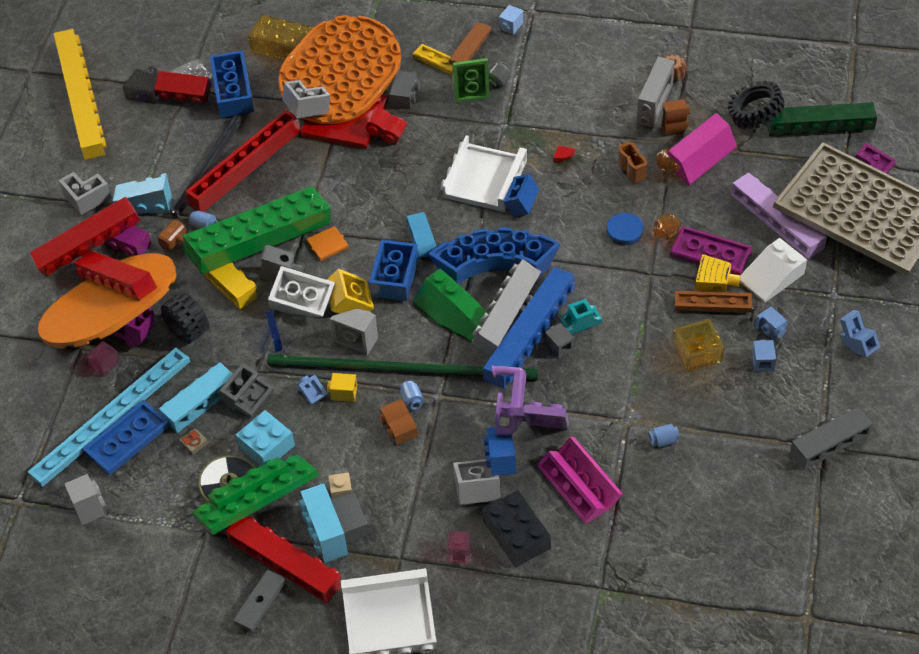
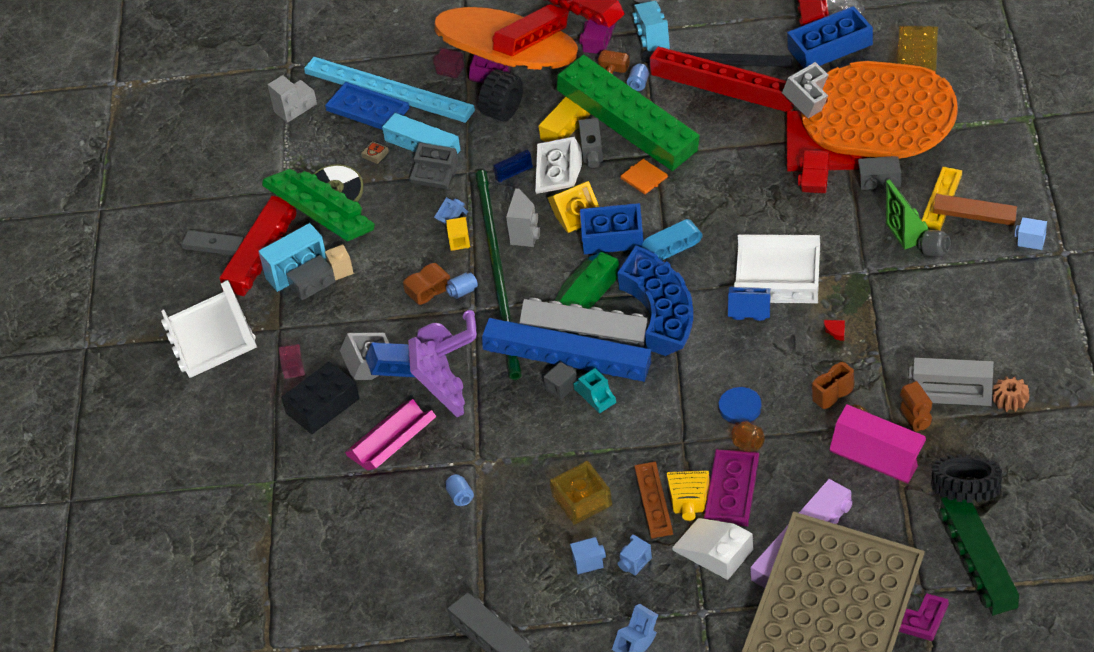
camera: 80 degrees right, 5 degrees down
medium azure brick [236,410,295,466] -> none

